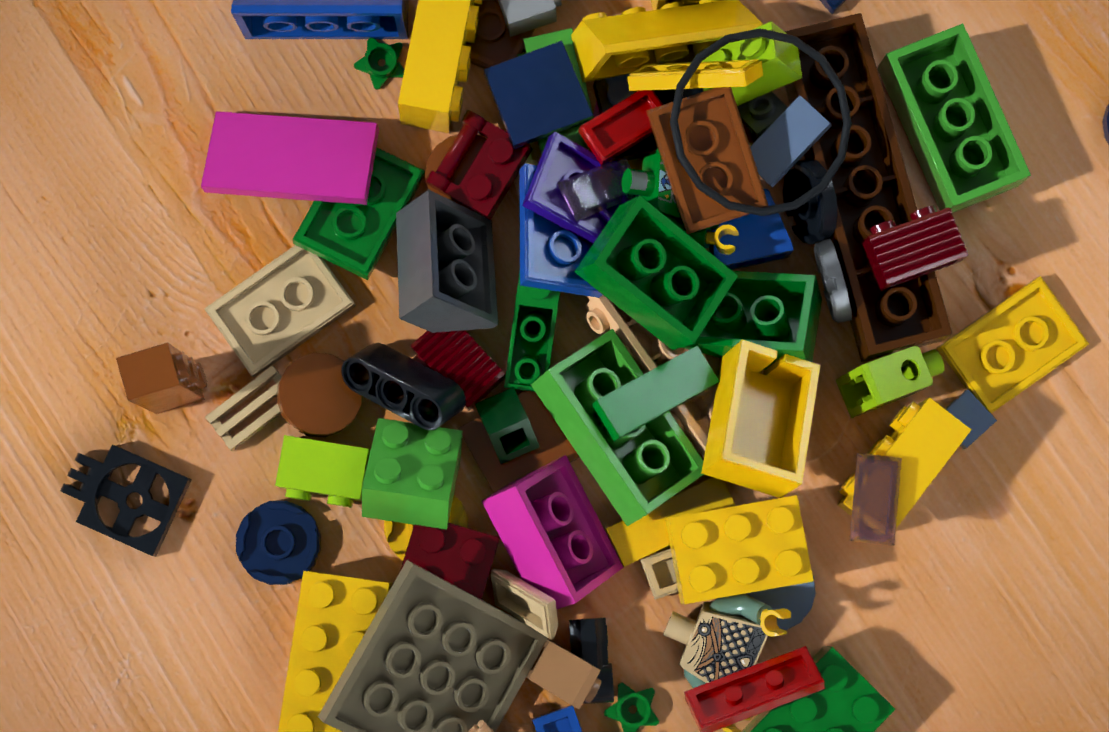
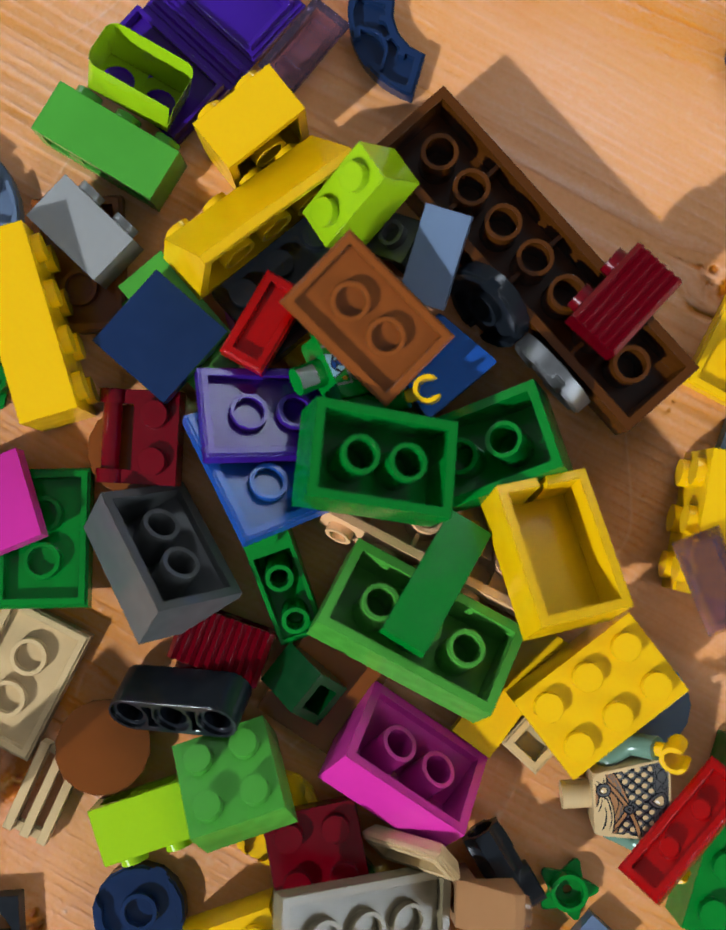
camera: 25 degrees left, 5 degrees up
clear purple tile [557,157,639,222] -> none
yellow tile [627,59,763,91] -> none
black piece [670,28,852,216] -> none
lime torso [836,345,944,418] -> none
bright green brick [877,23,1031,213] -> none

